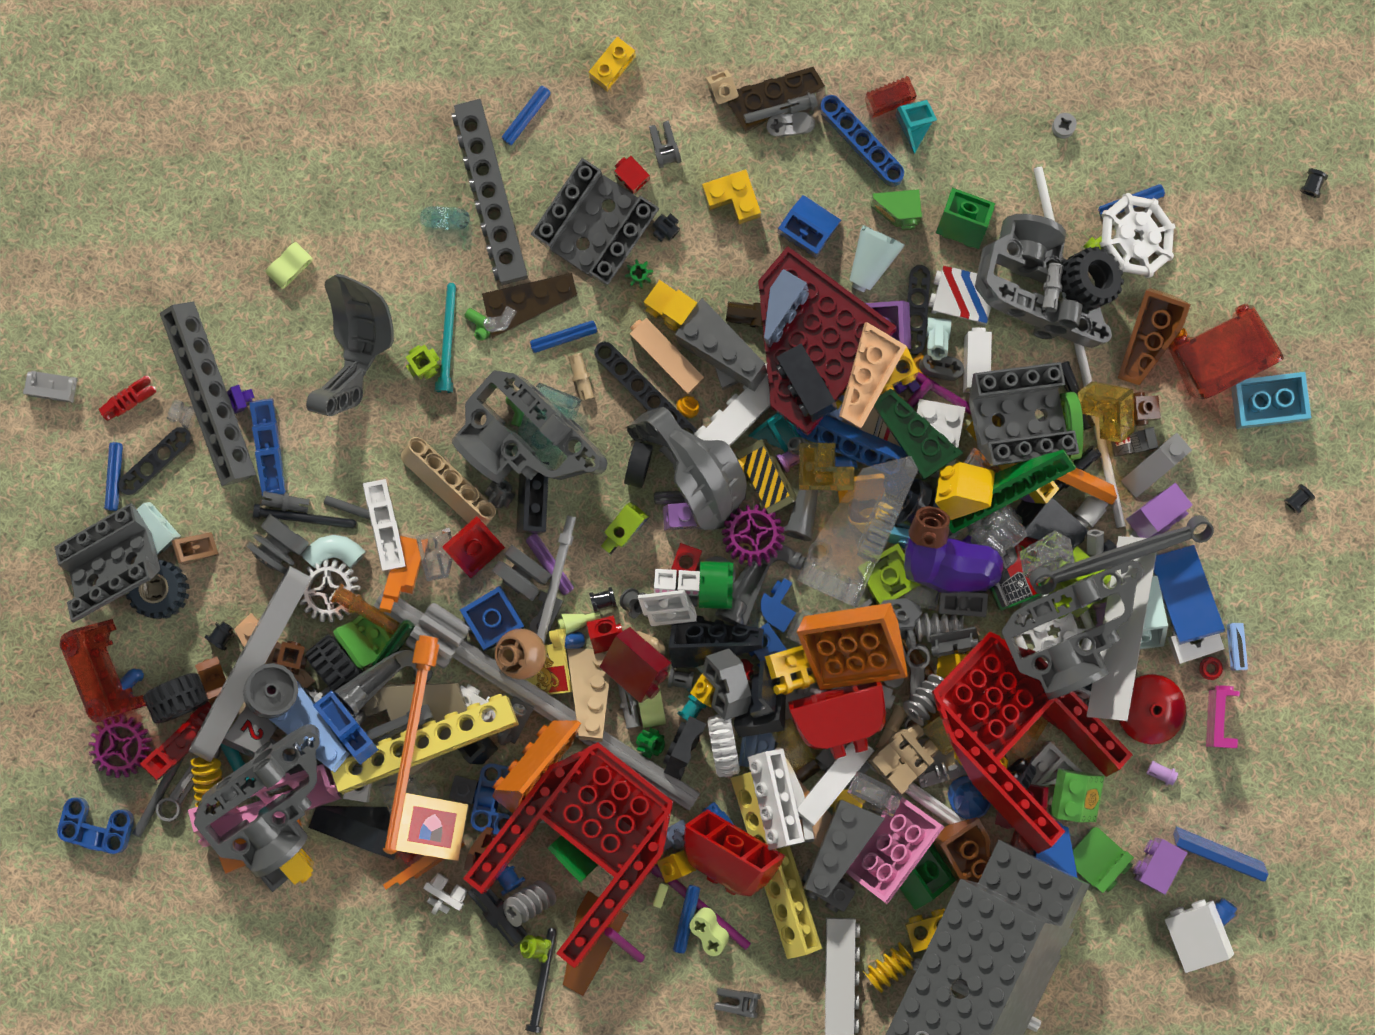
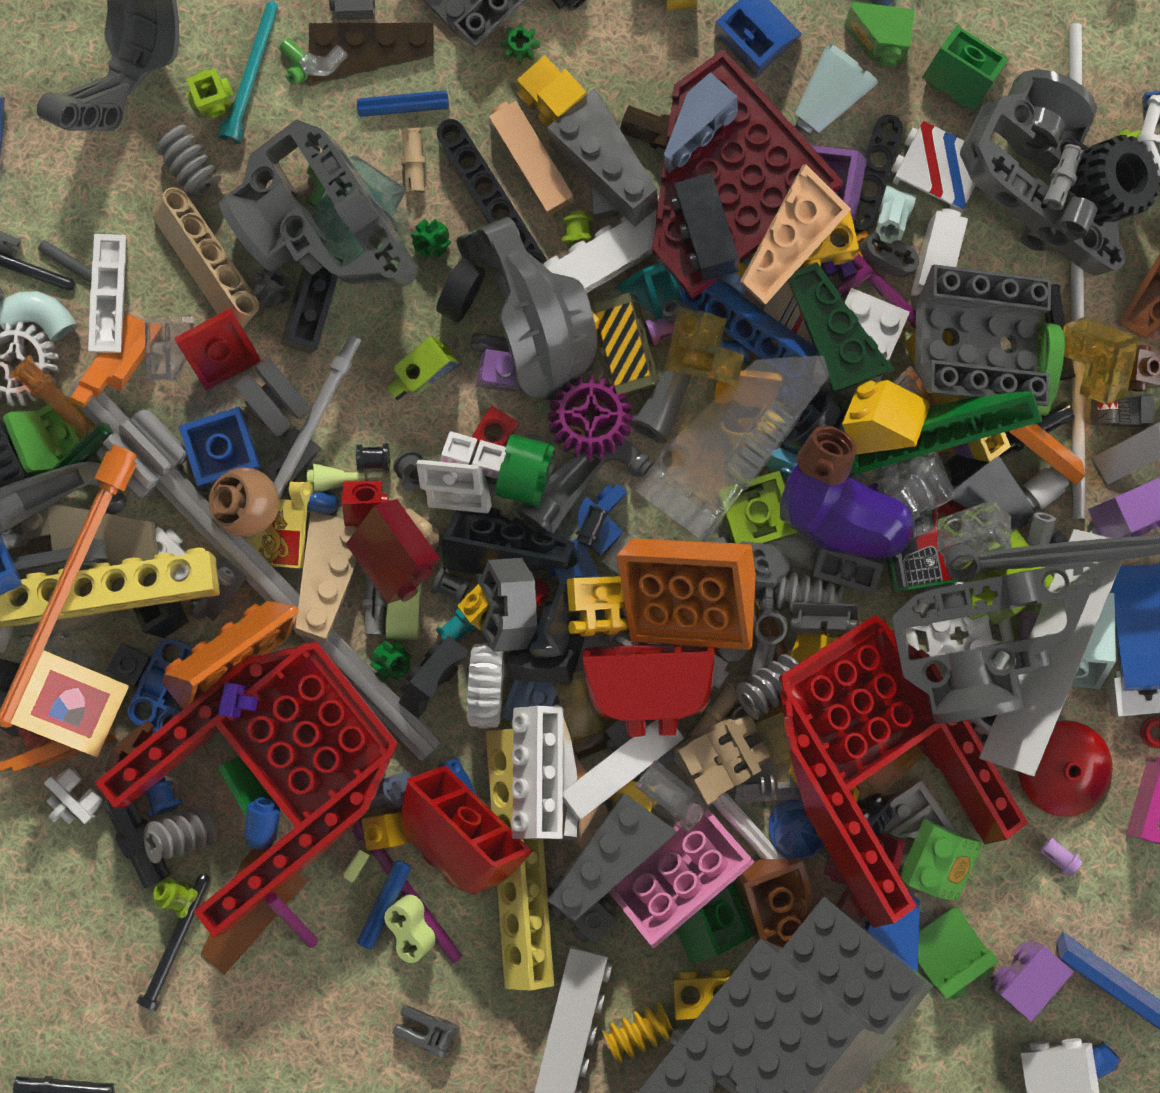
camera: 10 degrees right, 0 degrees up
medium lavender axle [526,534,574,595] -> none
light orange plate [676,396,699,418] -> none
none -> light grey piece [156,125,222,196]
none -> dark purple tile [218,682,258,718]
none -> blue brick [244,798,280,850]
none -> green gear [410,219,451,259]
none -> lime brick [561,210,595,248]
none -> black pin [575,505,609,548]

